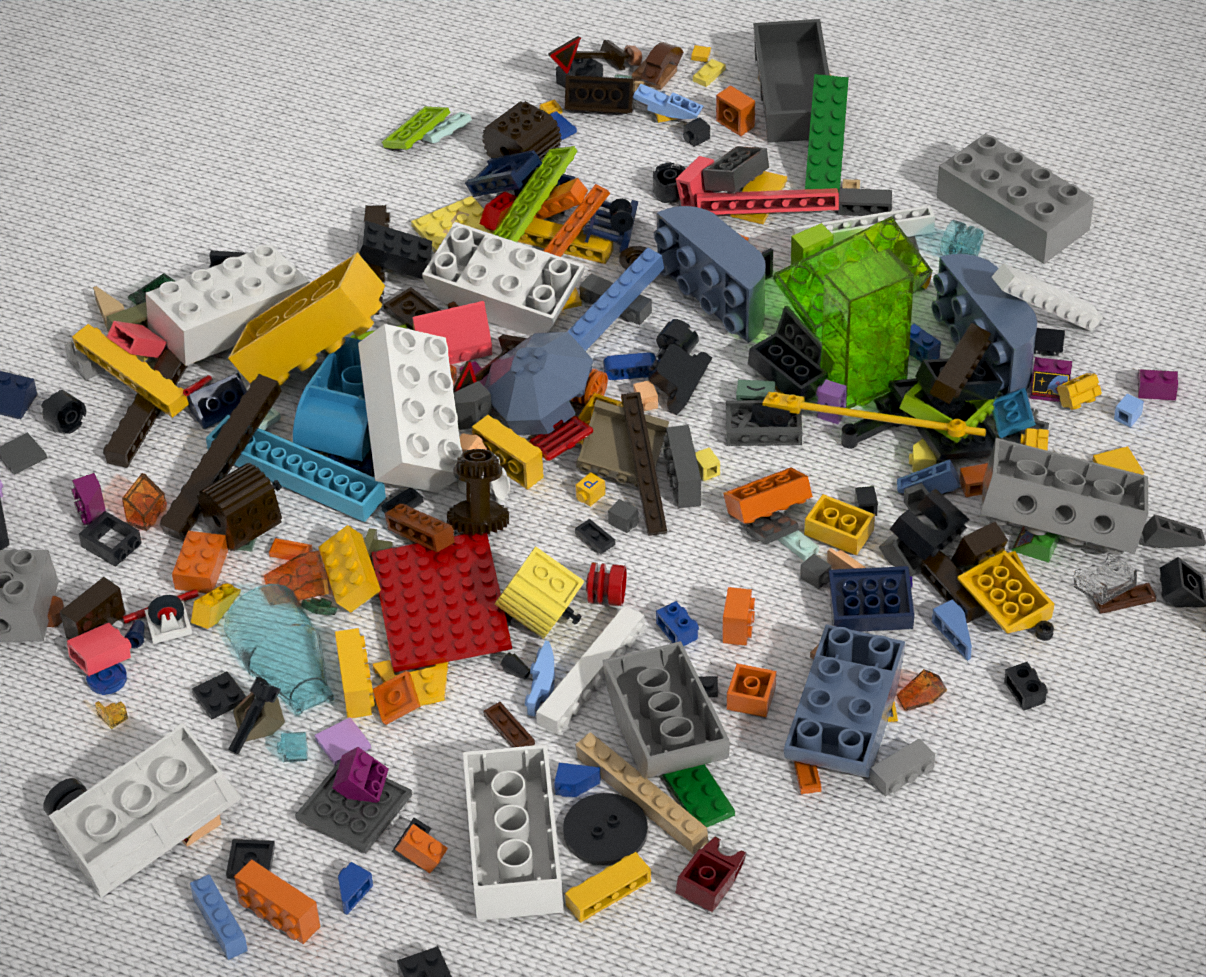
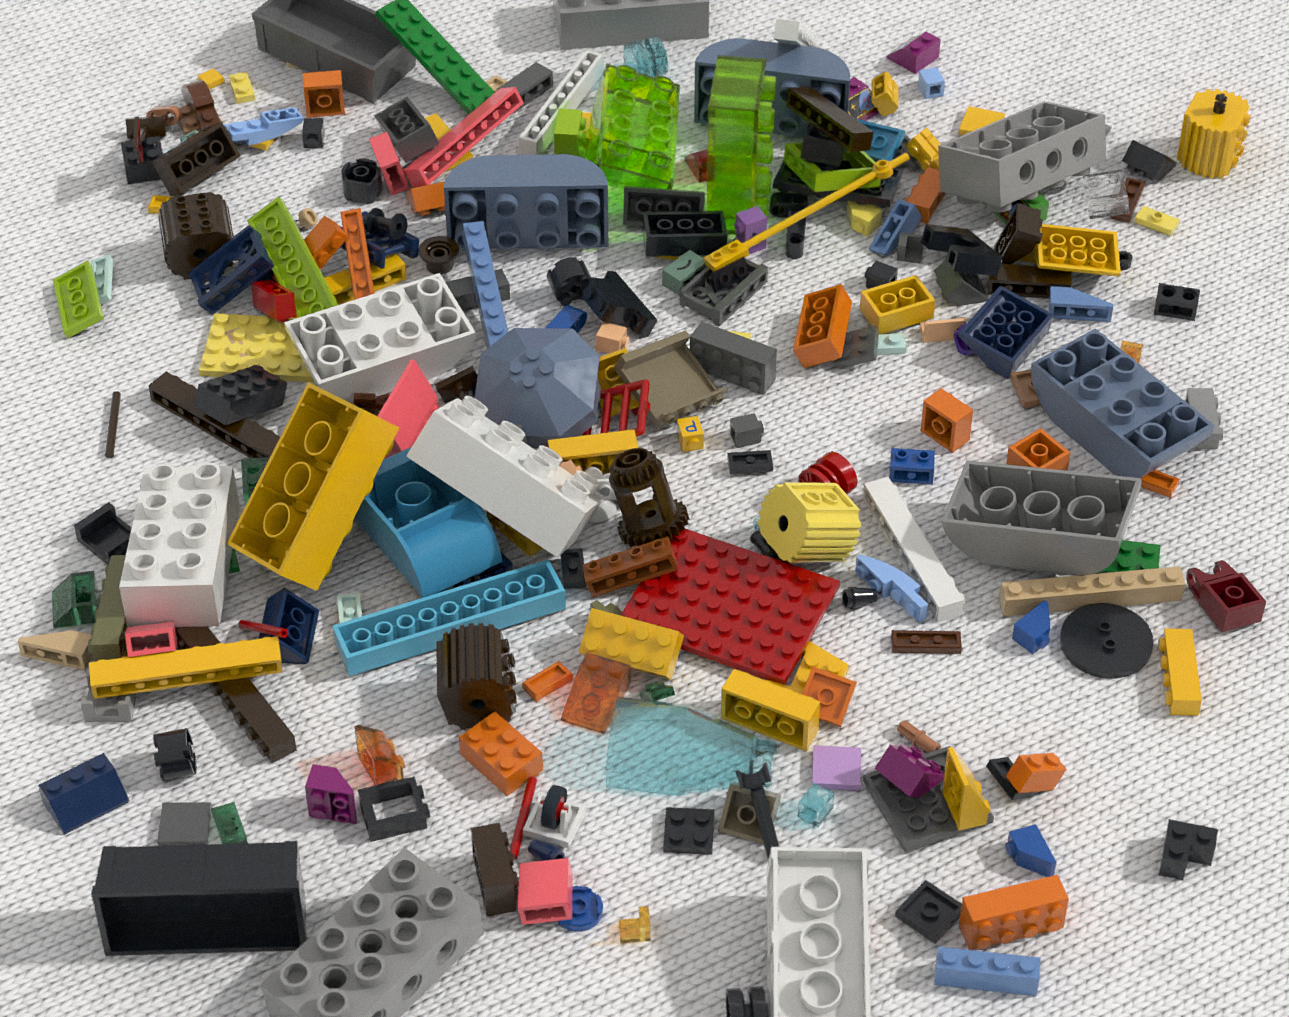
camera: 55 degrees left, 0 degrees up
dark brown brick [159,374,282,542] -> none
yellow slope [191,583,241,629] -> none
white brick [463,744,563,921] -> none
dark brown tile [621,392,667,536] -> none
dark grey brick [800,554,832,590] -> none
none -> dark brown bar [105,391,121,458]
none -> clear green plate [211,802,248,844]
none -> tan tile [297,208,318,229]
none -> nougat axle [897,720,941,753]
none -> yellow slope [942,747,990,831]
none -> light yellow plate [1134,206,1180,236]

